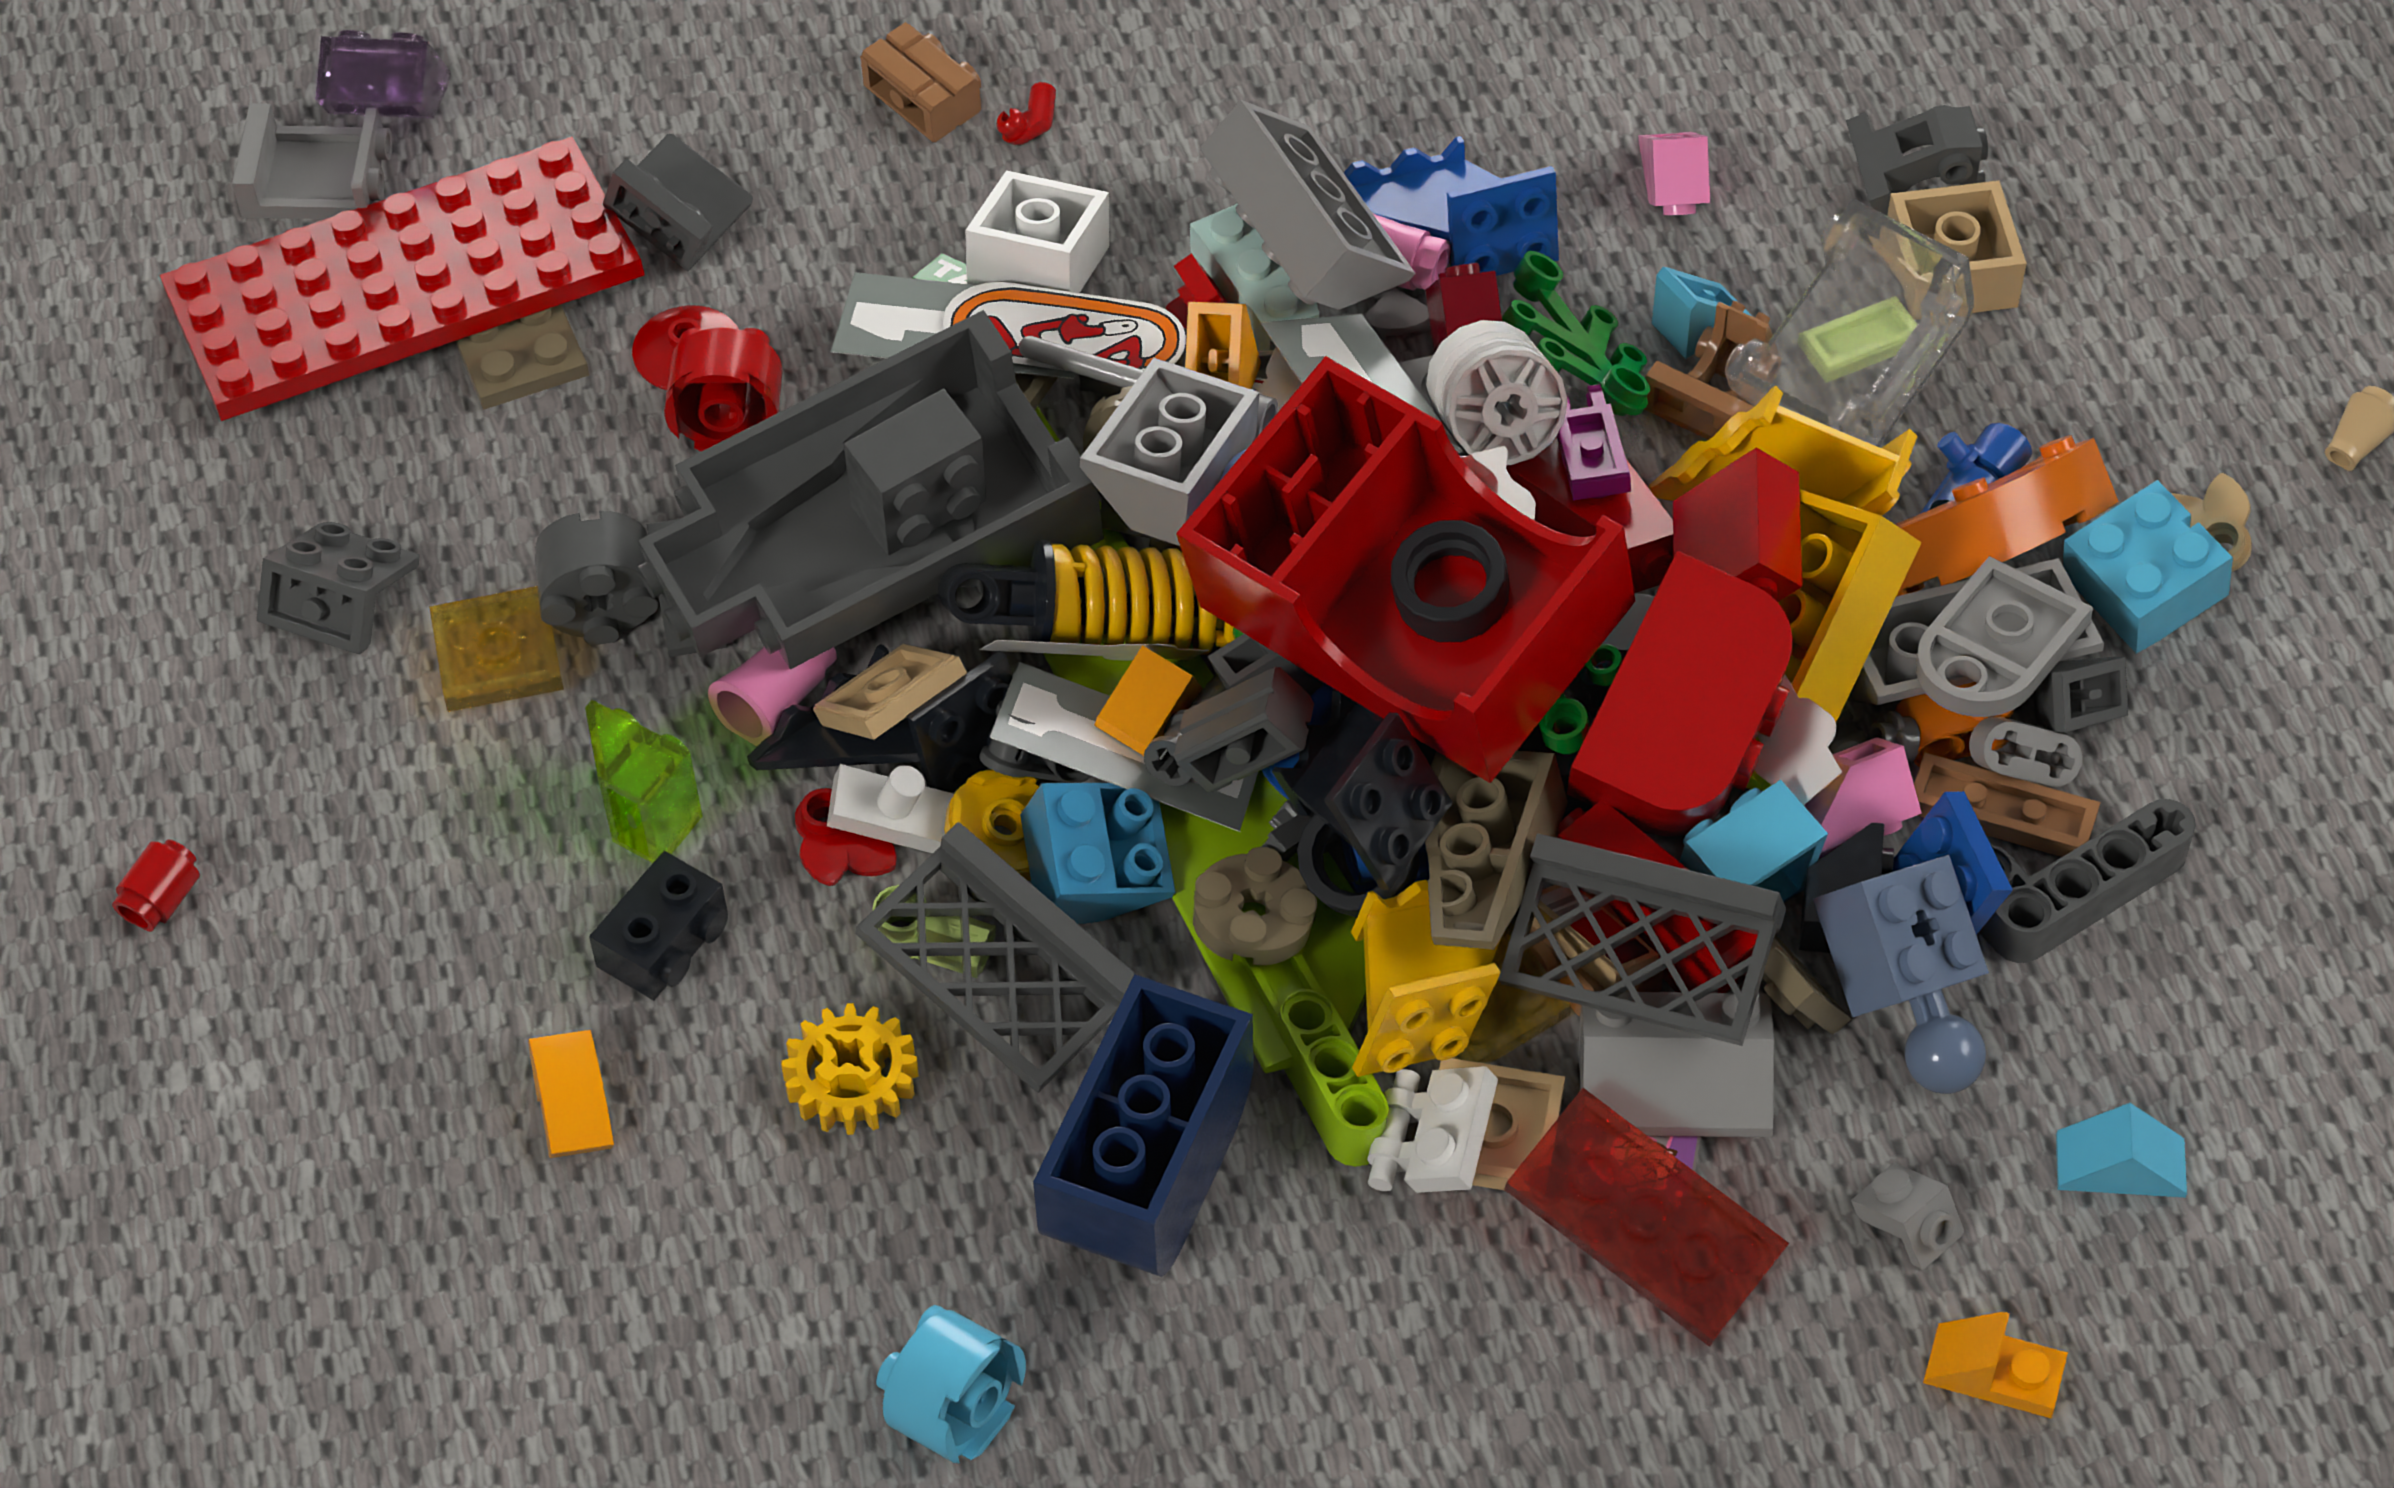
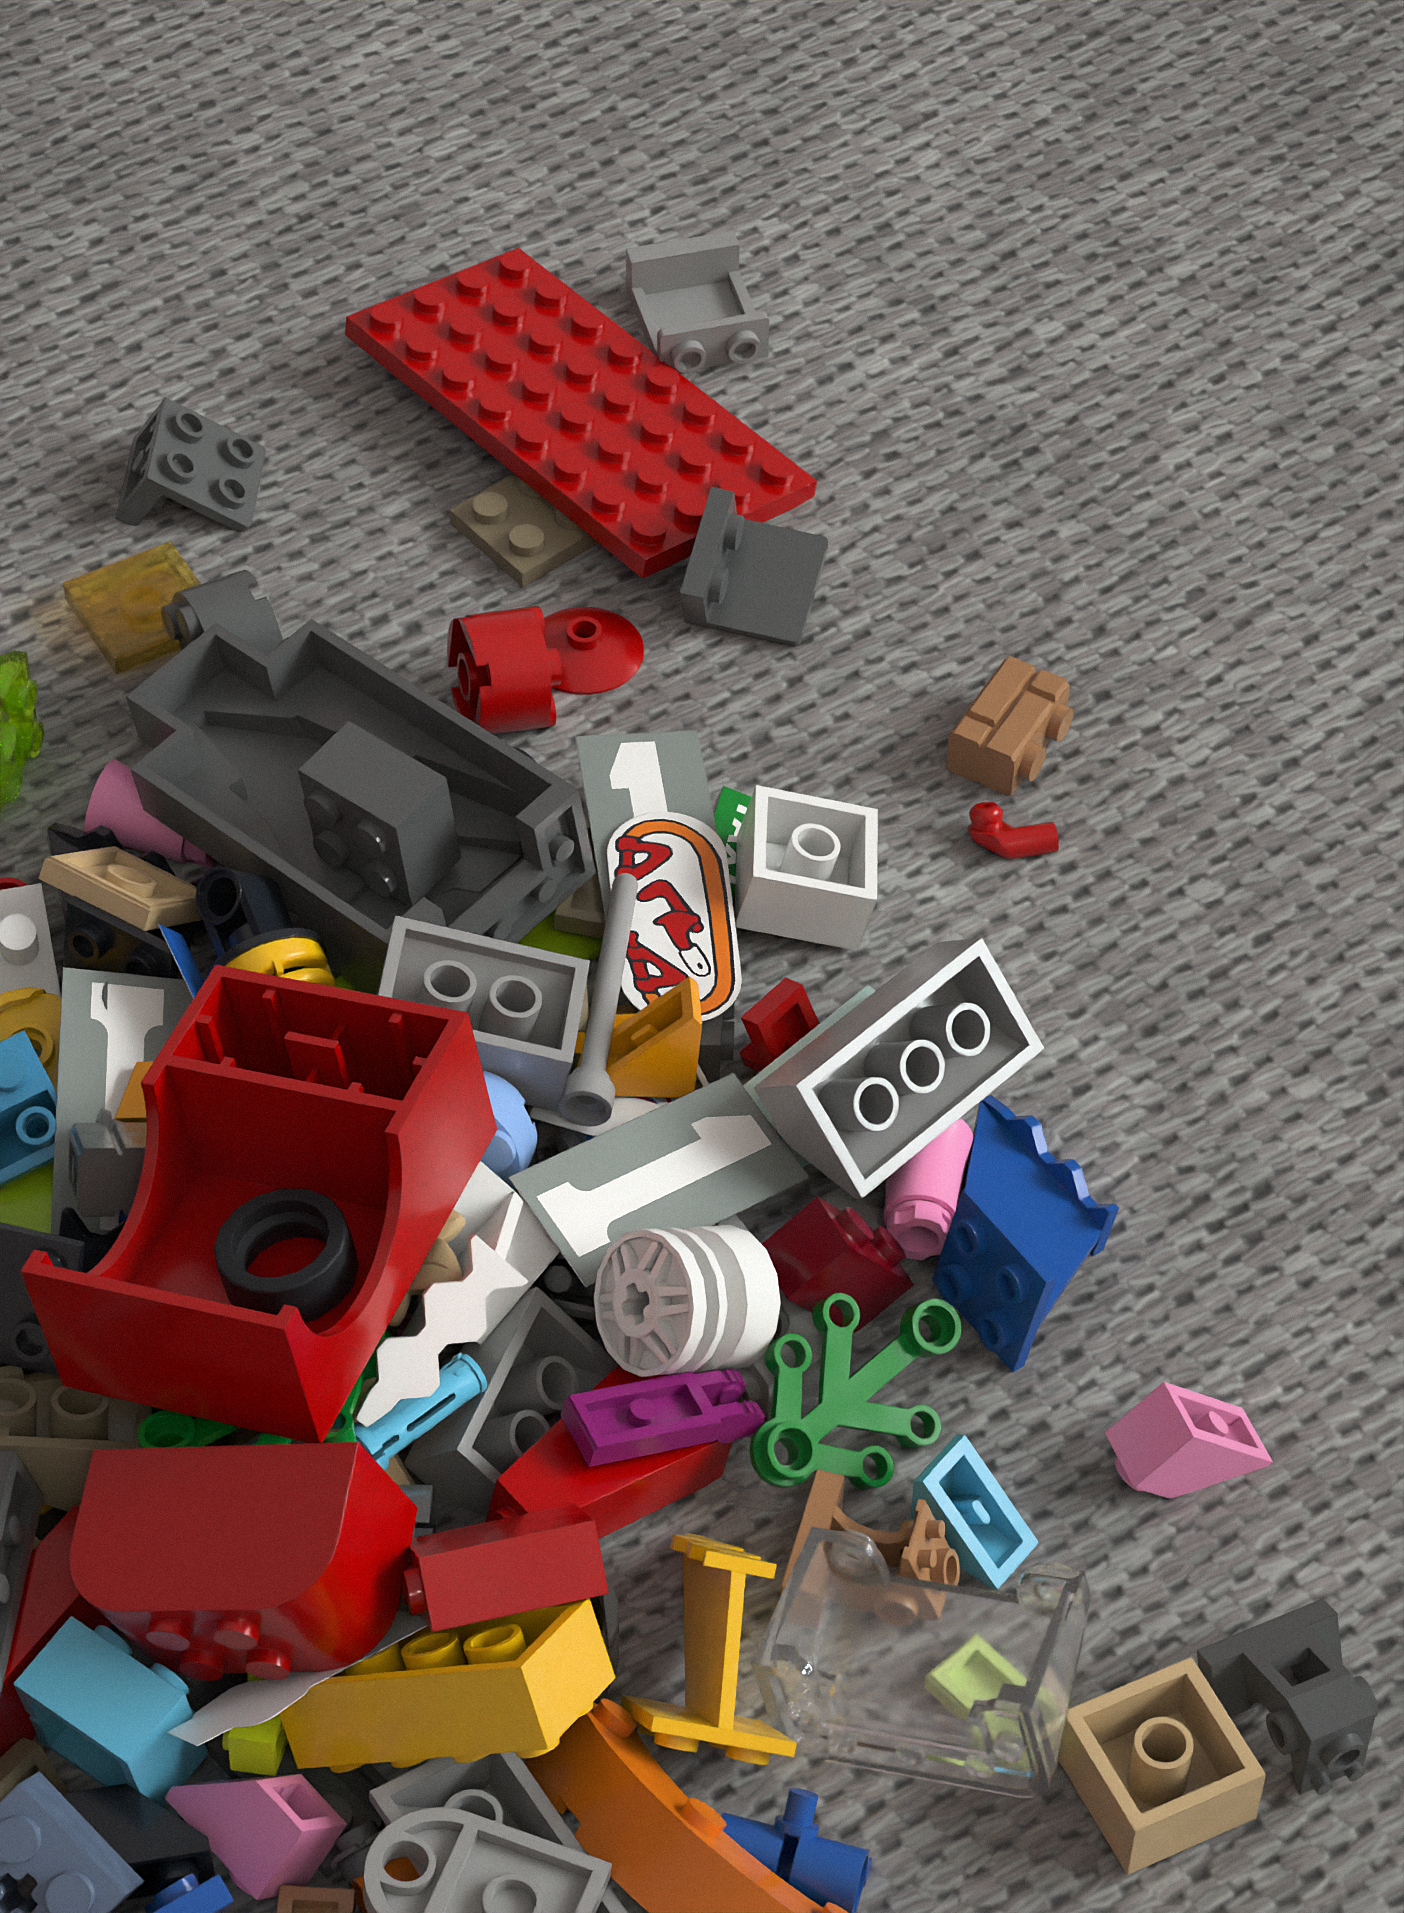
camera: 70 degrees right, 5 degrees down
clear purple slope [315,30,451,119] -> none

